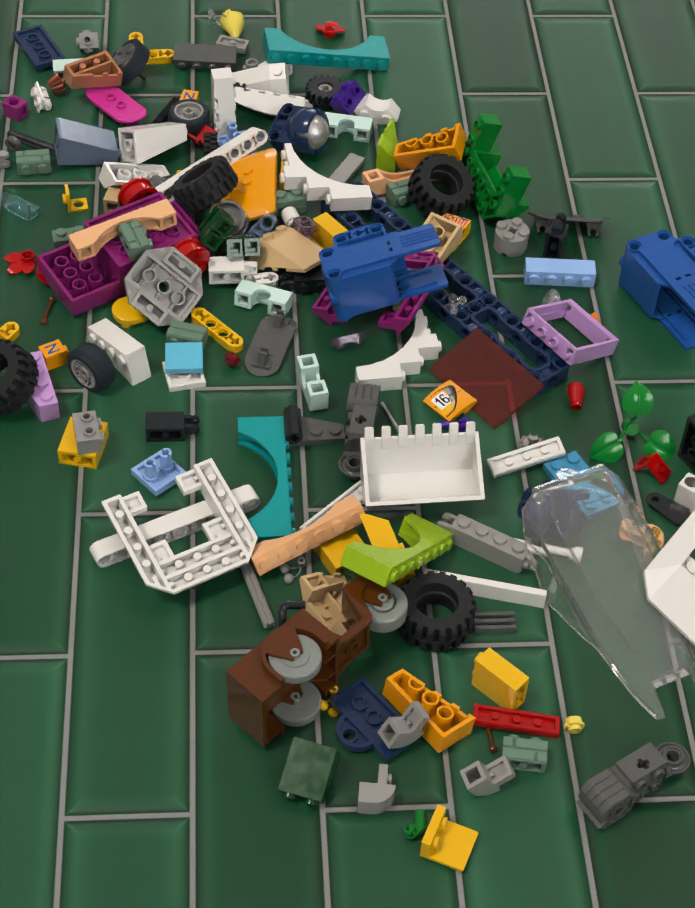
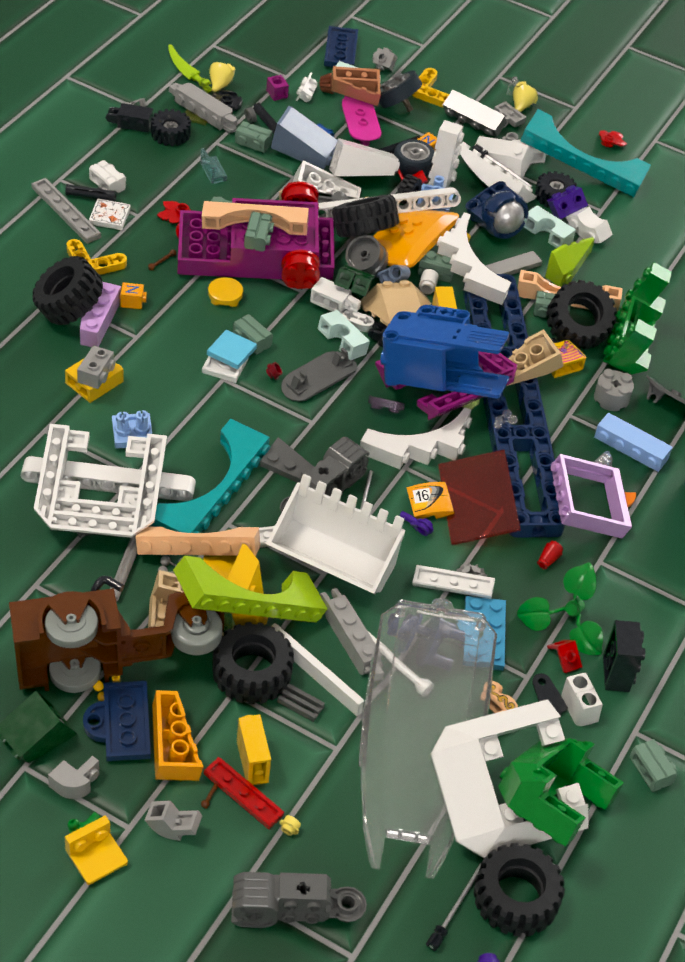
camera: 30 degrees right, 0 degrees up
yellow bracket [62,184,88,213] -> none
black wheel [67,342,115,393] -> none
white wedge [87,318,151,386] -> none
light grey piece [123,246,203,327] -> none
black hinge [145,411,200,442] -> none
yellow beam [191,307,243,353] -> none
dark green hips [197,205,235,252] -> none
black axle [284,405,303,444] -> none
plate [293,216,317,236] -> none
light aqua arch [296,353,329,411] -> none
light grey brick [377,701,430,749] -> none
light orange wedge [393,123,467,169] -> none
sand green brick [501,734,548,773] -> none
black hinge [542,212,569,259] -> none

